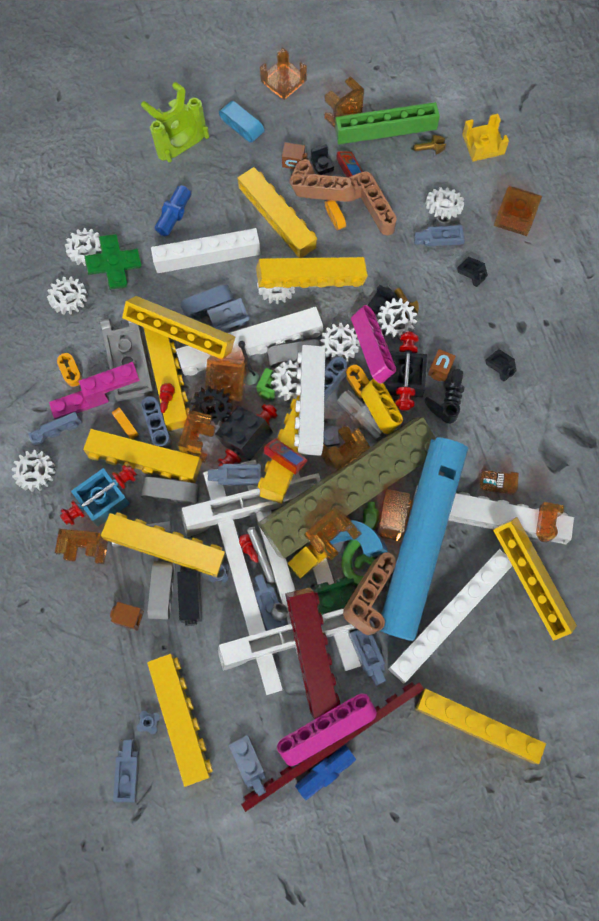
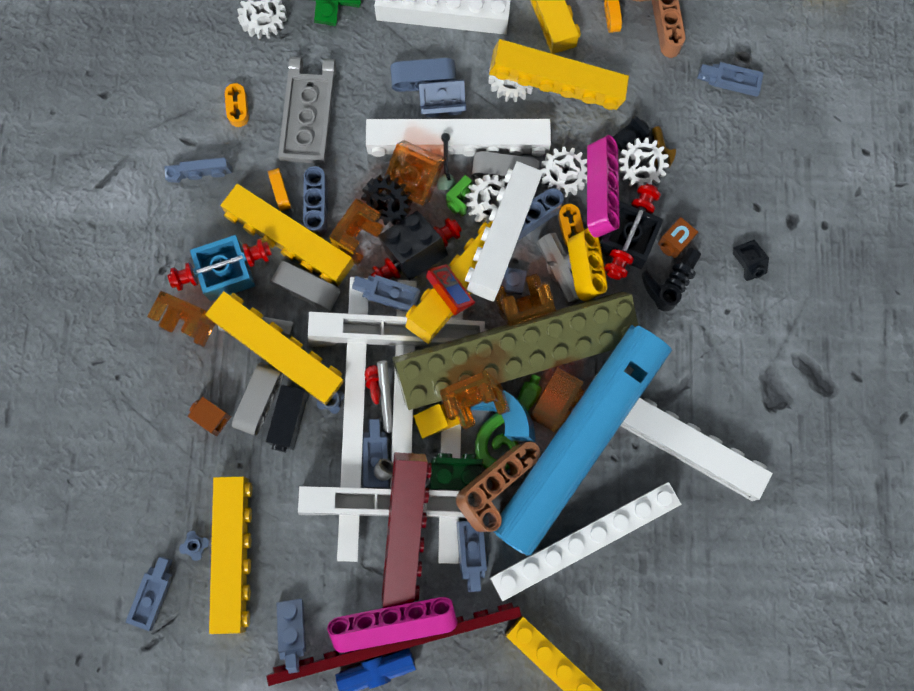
camera: 15 degrees right, 5 degrees up
white gear [12,450,55,492] -> none
dark pink bracket [49,362,140,420] -> none
yellow brick [122,296,236,360] -> none
yellow brick [144,327,192,431] -> none
red bar [159,383,175,413] -> none
white gear [426,187,464,219] -> none
black bracket [457,256,488,287] -> none
clear orange leg [480,471,519,495] -> none
yellow brick [493,517,577,641] -> none
clear orange brick [494,185,542,236] -> none
clear orange leg [536,502,564,542] -> none

